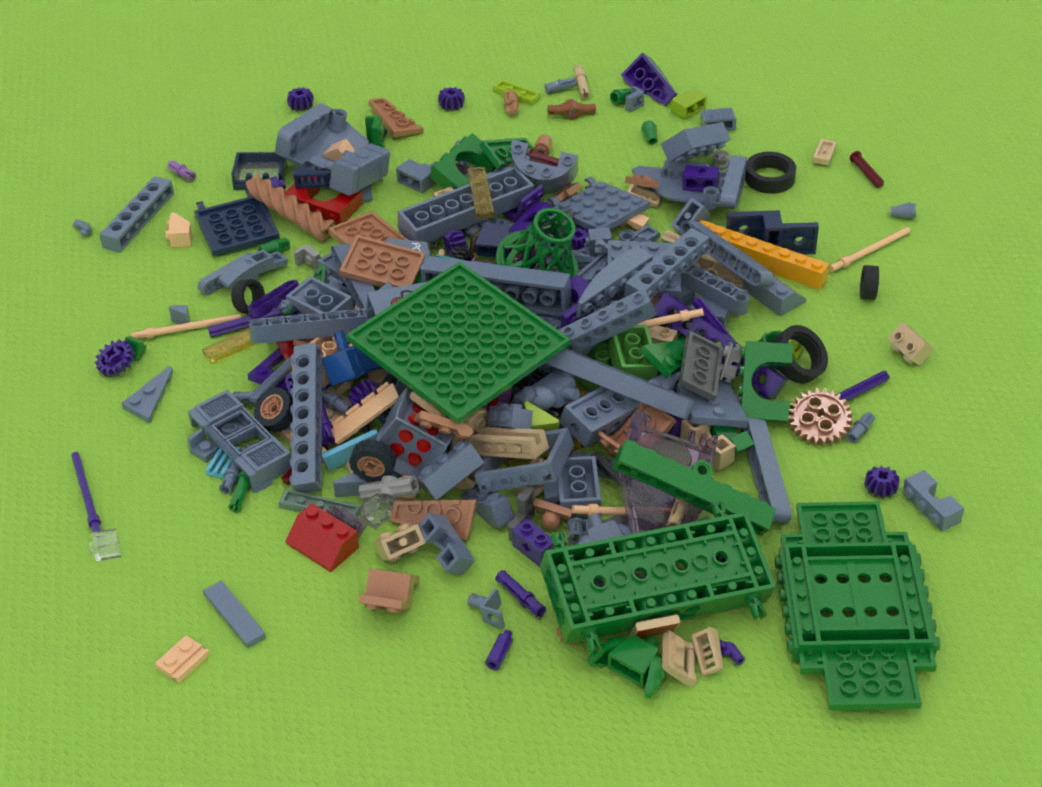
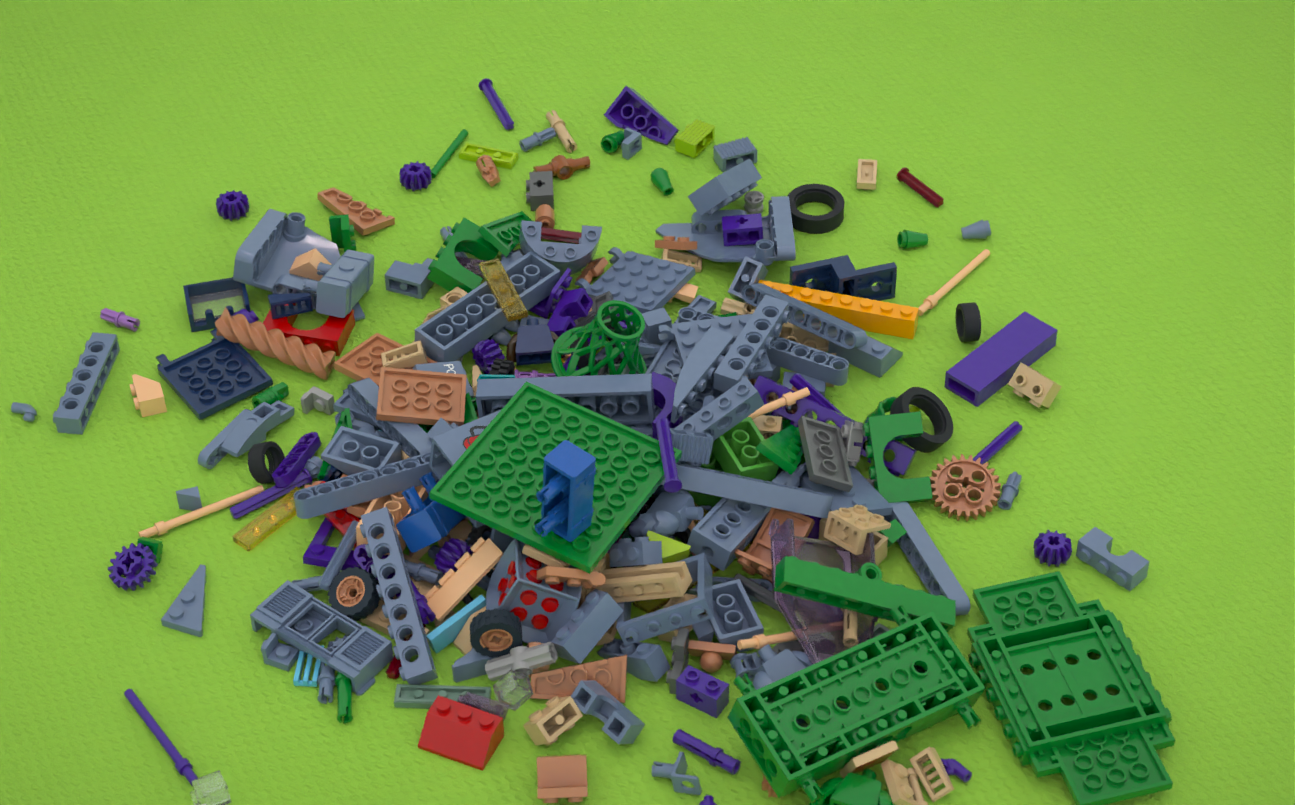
camera: 15 degrees left, 0 degrees up
none -> tan slope [381,340,428,368]
none -> green bar [431,129,468,178]
none -> dark purple axle [478,78,514,130]
none -> dark grey brick [526,171,554,211]
none -> blue piece [535,440,596,542]
none -> dark purple axle [656,418,682,493]
none -> sand blue brick [670,428,714,466]
none -> tan bracket [823,505,891,555]
none -> green cone [897,230,928,249]
none -> dark purple brick [944,312,1058,407]

